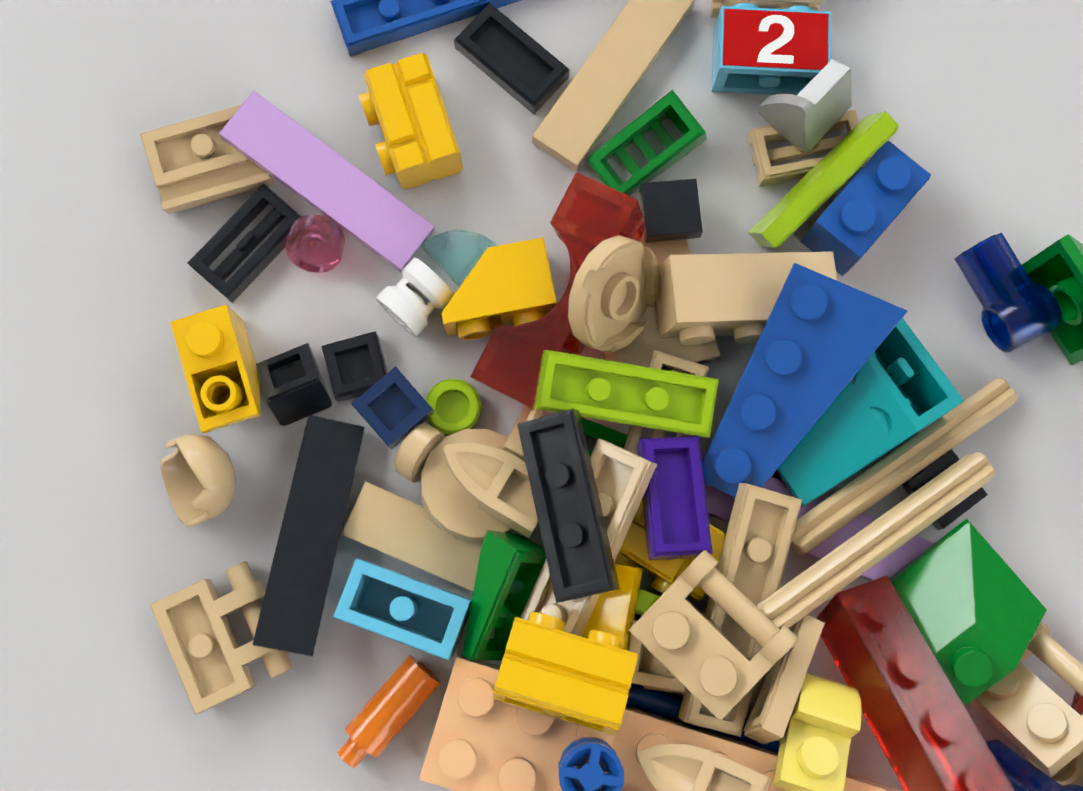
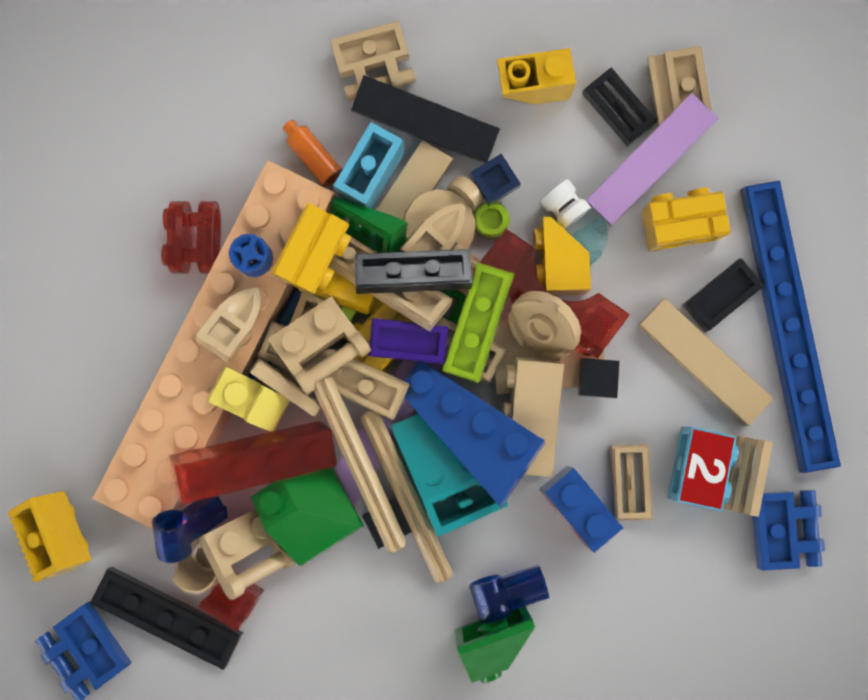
camera: 100 degrees right, 5 degrees up
tan hair [160,434,236,528] -> none
black slope [256,343,332,426] -> none
clear pink tile [285,215,345,273] -> none
black tile [321,331,388,402] -> none
green slope [586,89,707,203] -> none
lime tile [747,111,899,248] -> none
light grey tile [757,59,852,153] -> none

